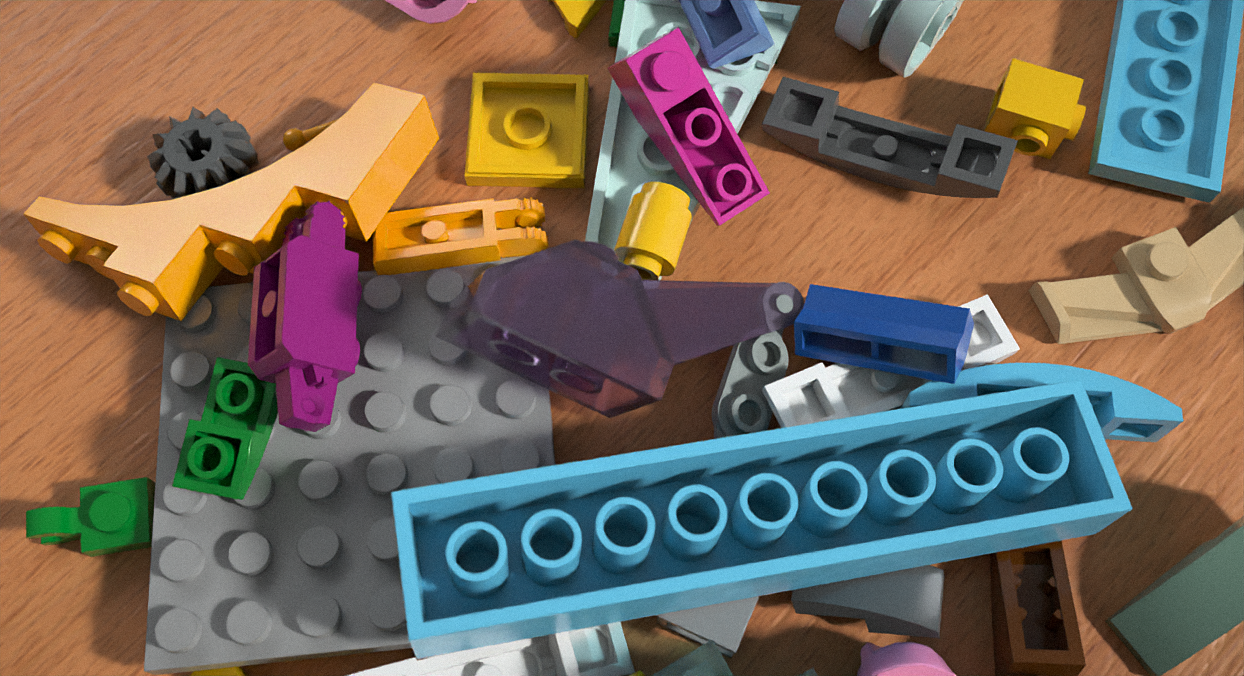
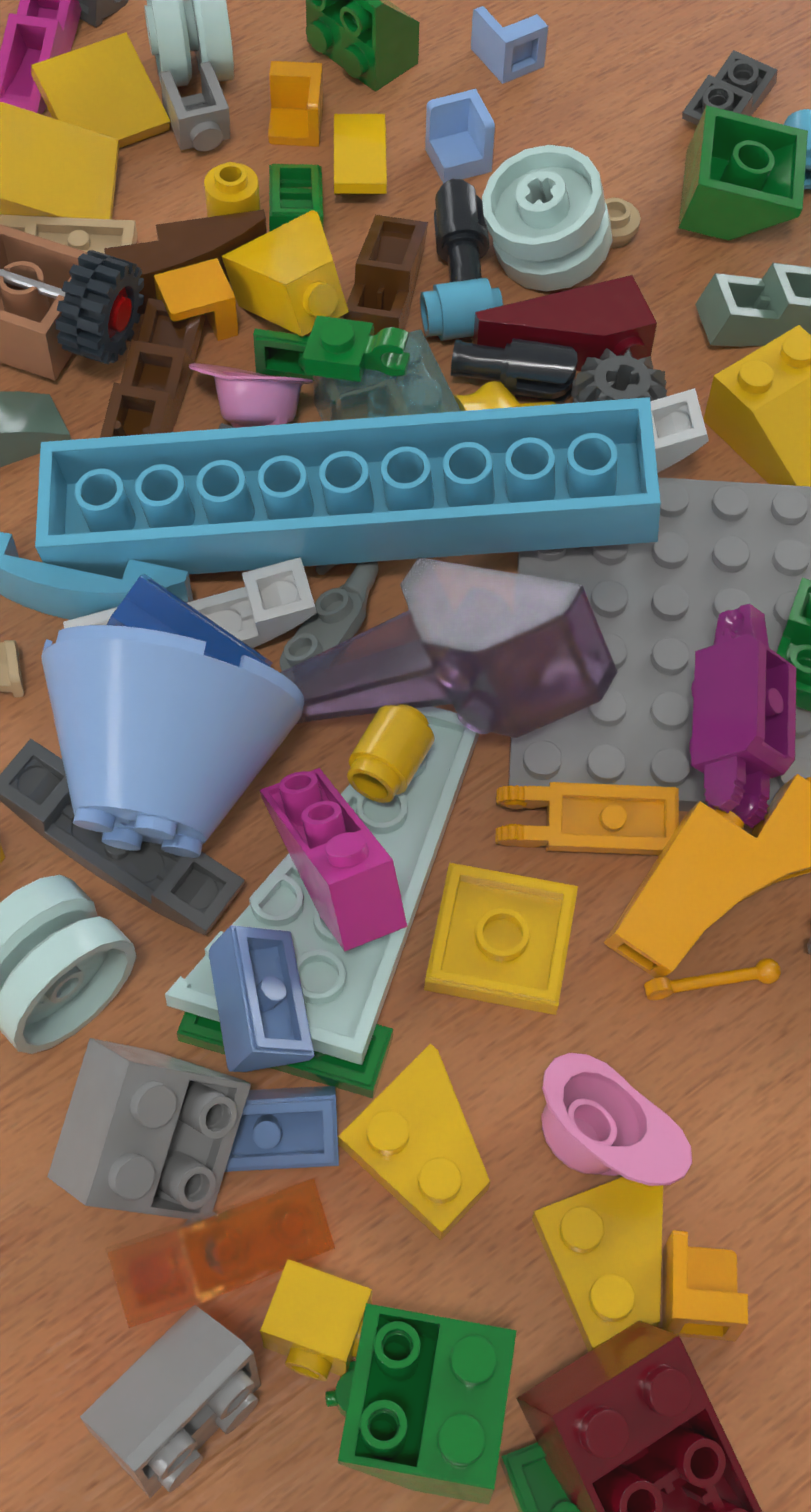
camera: 175 degrees left, 10 degrees down
none -> light blue cone [41,625,304,858]

